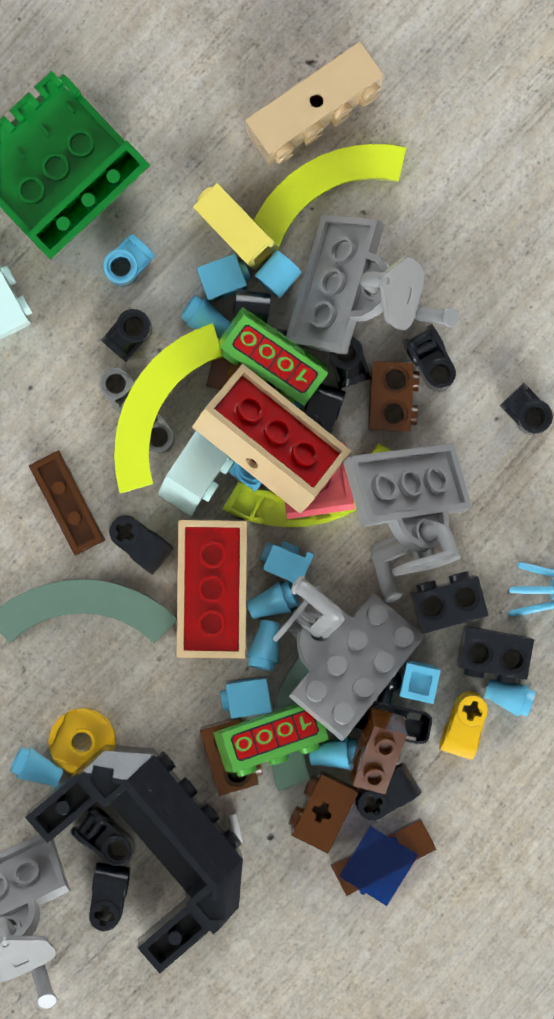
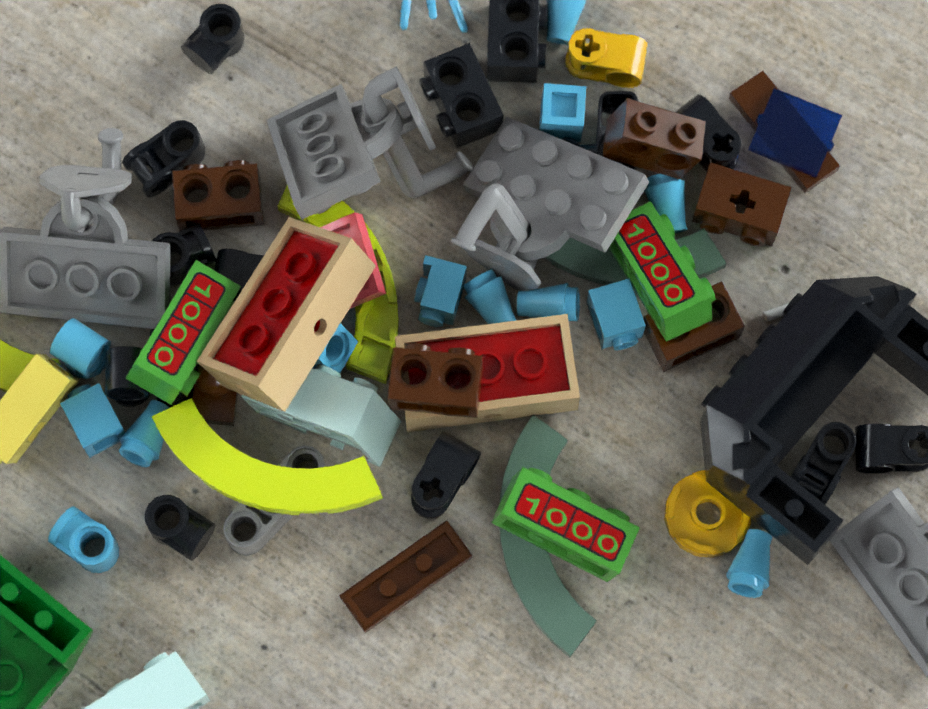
camera: 100 degrees left, 15 degrees down
none -> reddish brown brick [388,343,483,418]
none -> bright green brick [491,467,640,582]

